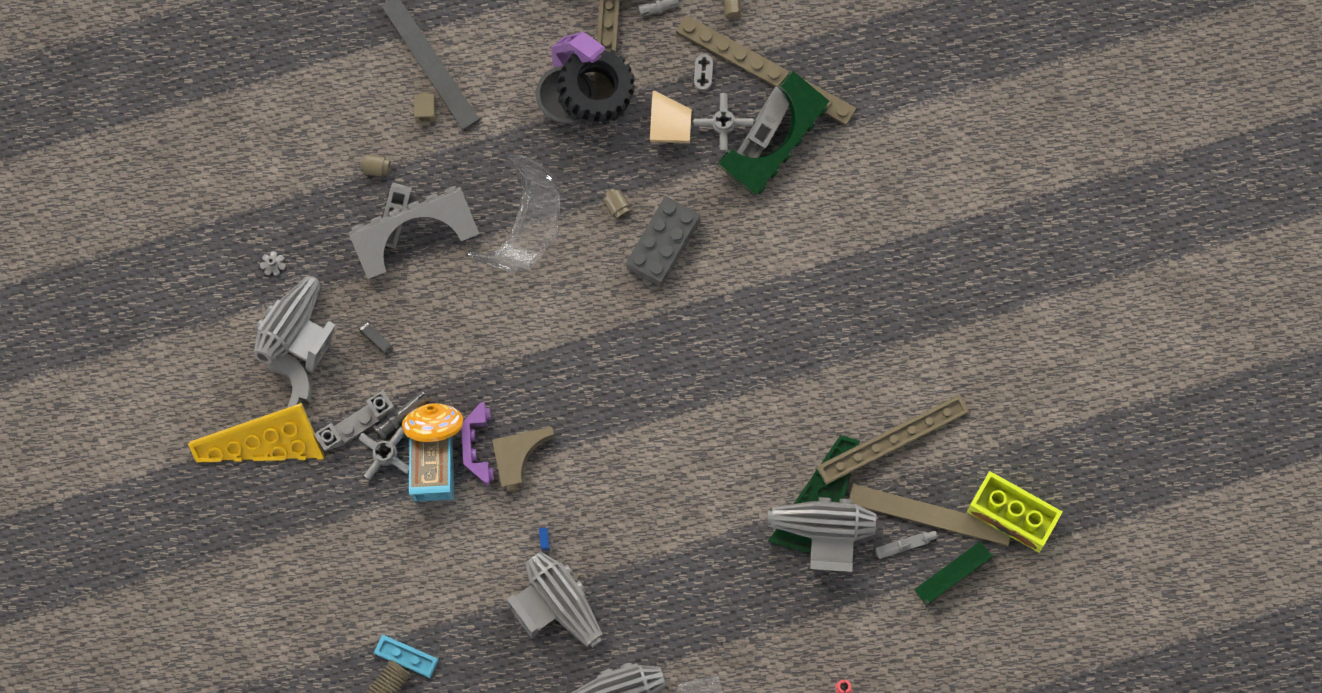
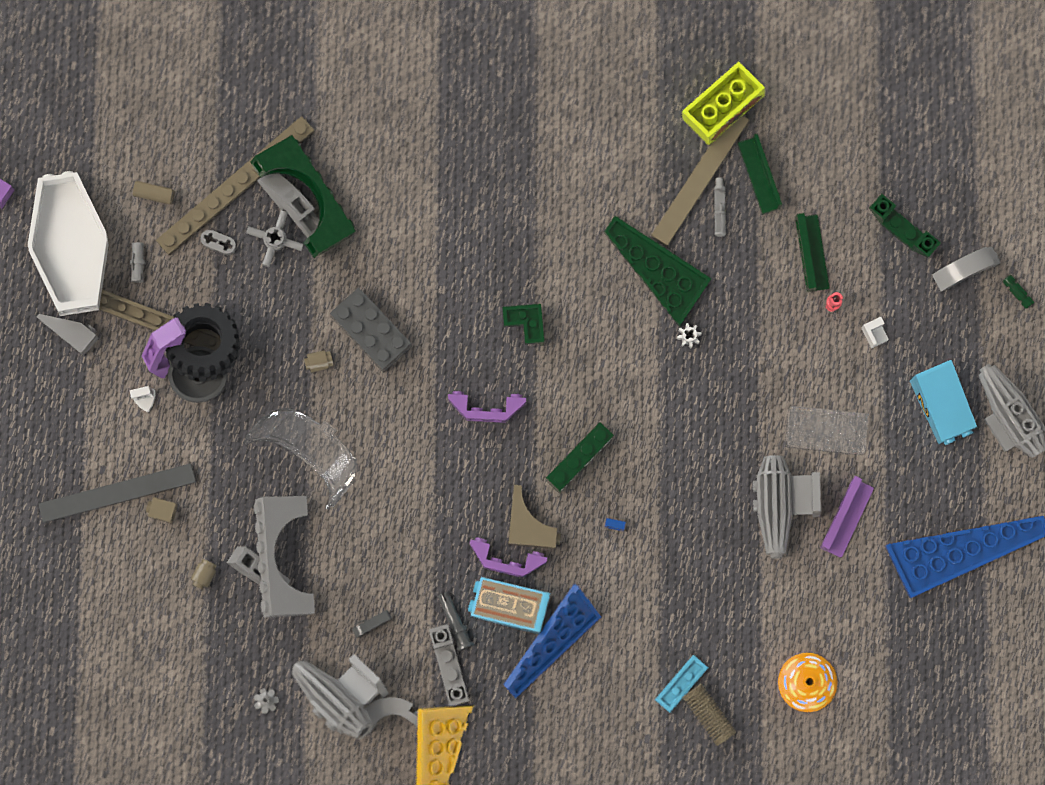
camera: 85 degrees left, 5 degrees up
light grey bar [359,427,409,480] -> none
light orange dish [402,403,464,442] -> none
light grey piece [507,552,603,648] -> none
tan slope [650,91,692,143] -> none
light grey piece [767,497,876,572] -> none
dark tan tile [816,394,969,485] -> none
none -> white tile [130,386,156,412]
none -> medium lavender slope [448,391,526,423]
none -> dark green panel [502,304,544,346]
none -> blue wing [503,584,601,698]
none -> dark green brick [545,422,614,494]
none -> white gear [677,323,701,348]
none -> dark green panel [795,213,829,292]

